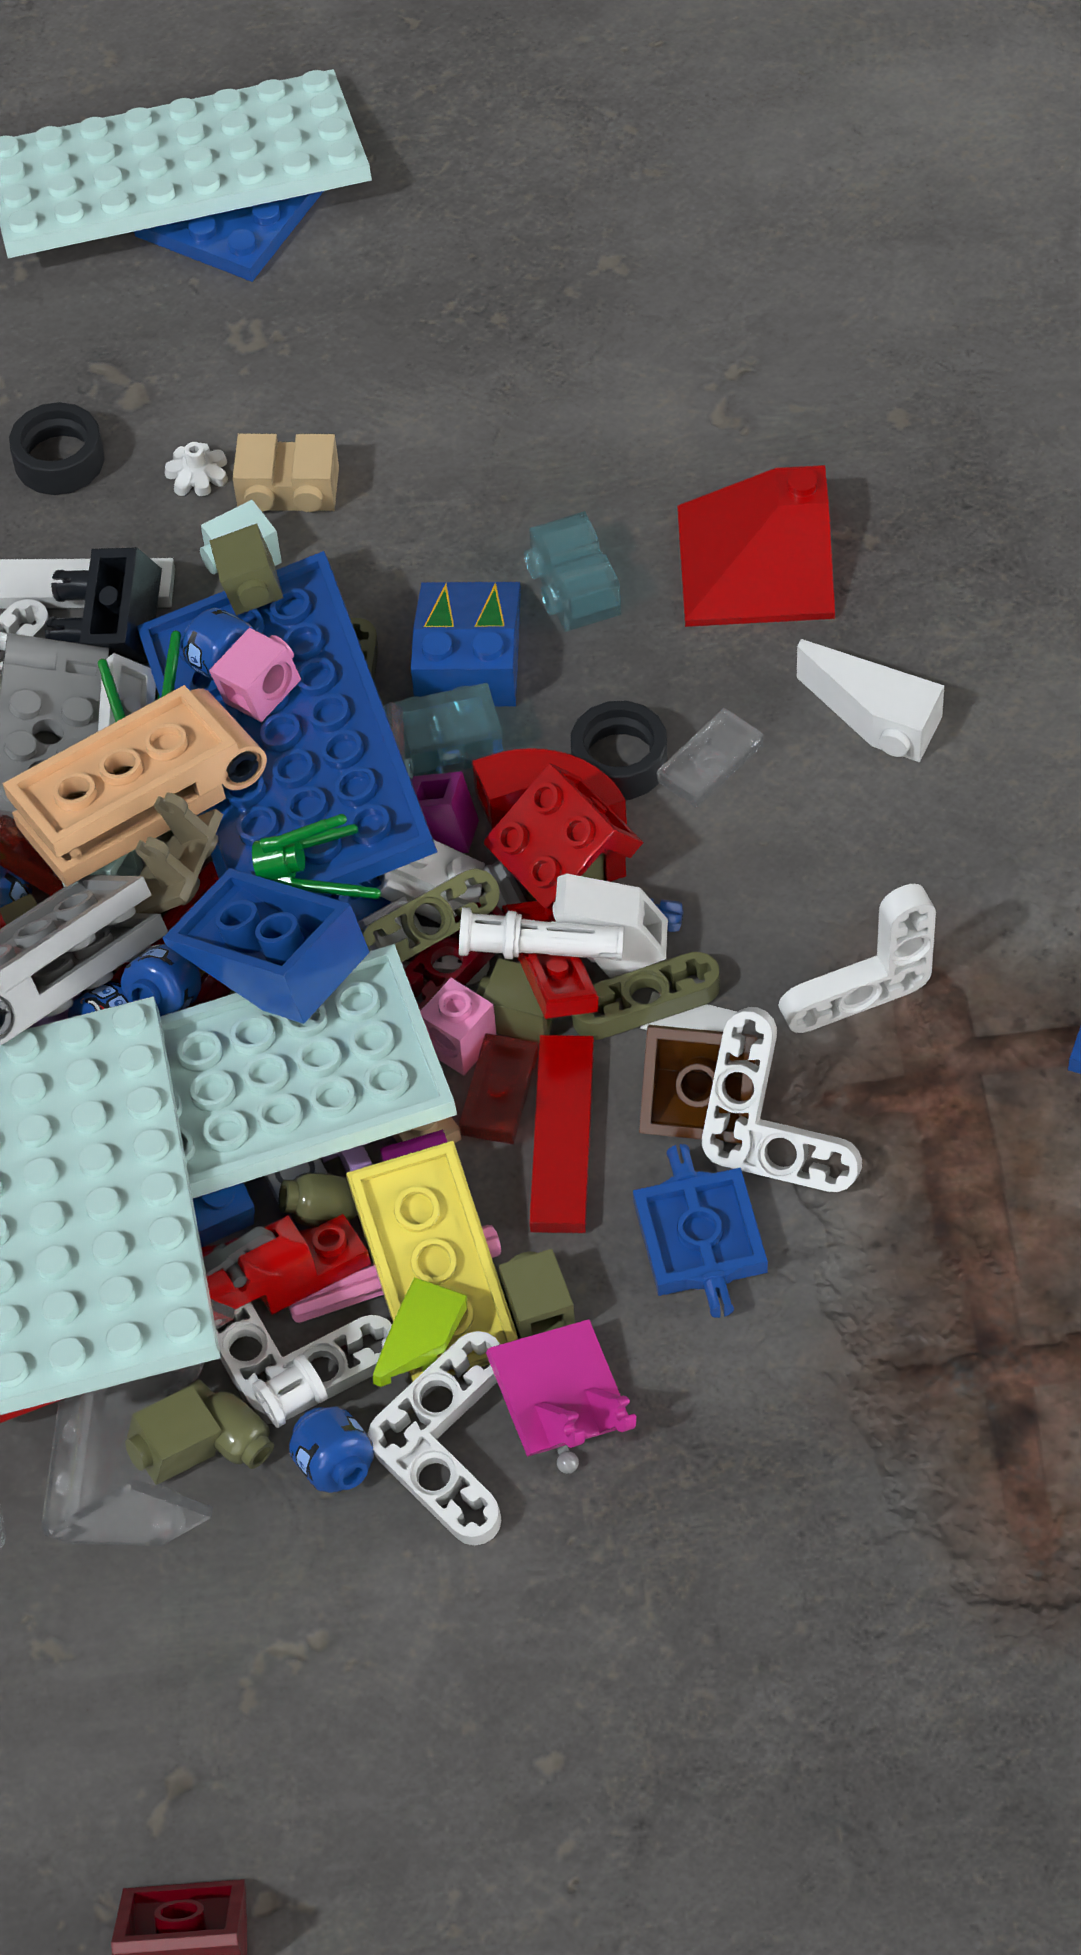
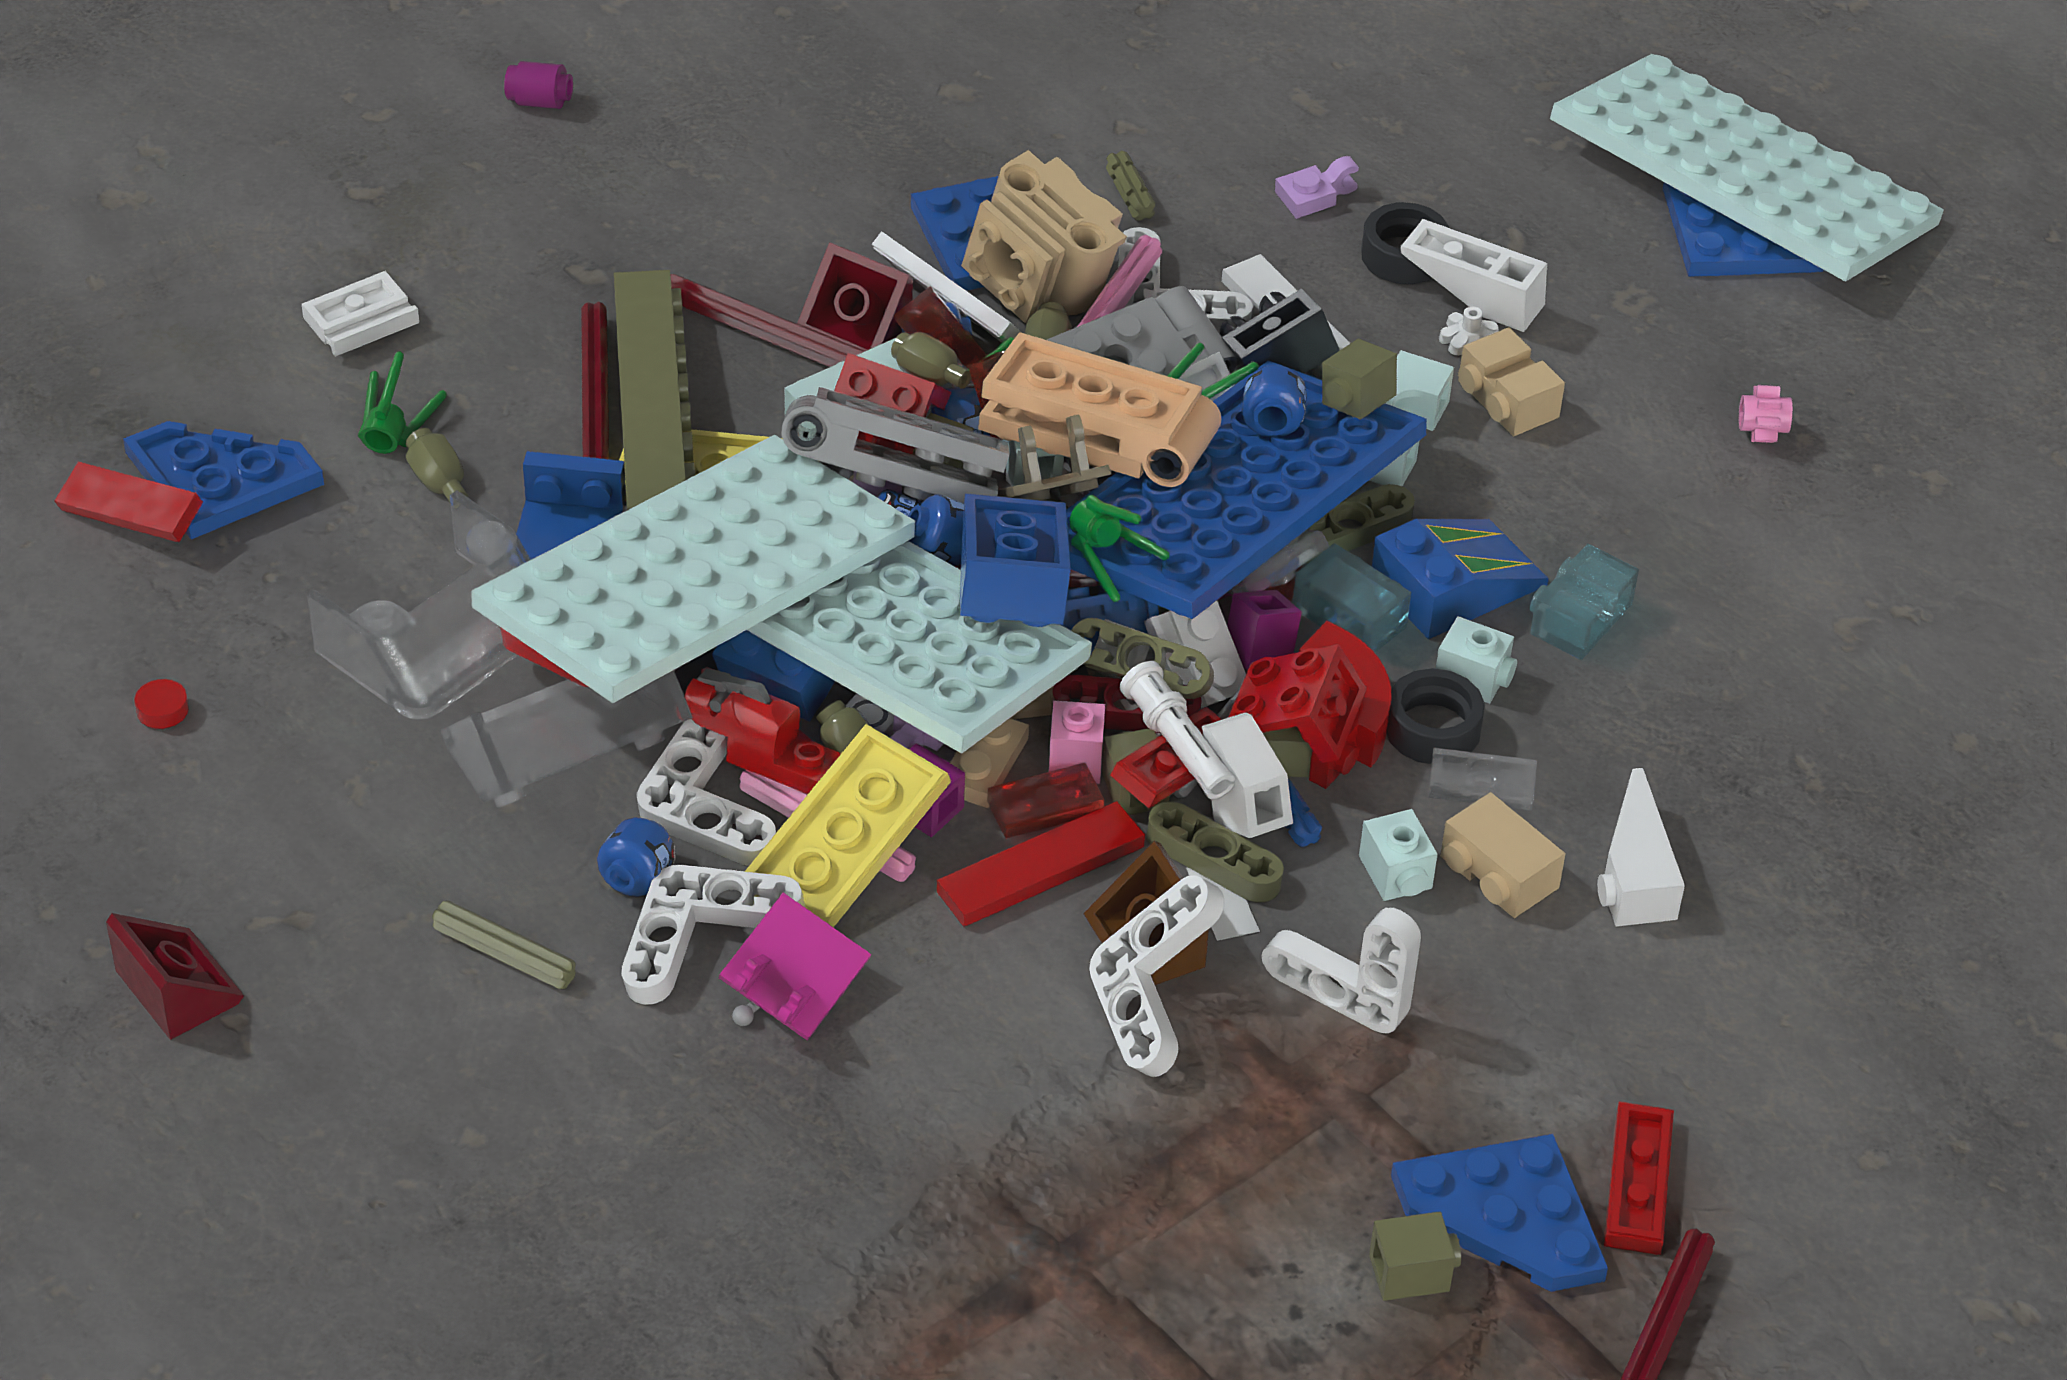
camera: 50 degrees right, 10 degrees down
olive brick [125,1385,222,1485] -> none
olive plant [191,1380,274,1469] -> none
bright pink brick [209,628,301,722] -> none
white bush [252,1354,328,1428] -> none
lime slope [373,1277,467,1387] -> none
olive brick [499,1249,575,1339] -> none
blue plate [633,1144,768,1318] -> none
red slope [677,465,835,627] -> none
none -> olive axle [432,900,576,989]
none -> light aqua brick [1359,809,1437,901]
none -> white slope [1401,219,1547,332]
none -> light aqua brick [1436,616,1517,704]
none -> tan brick [1440,792,1566,918]
none -> bright pink gear [1739,385,1793,443]

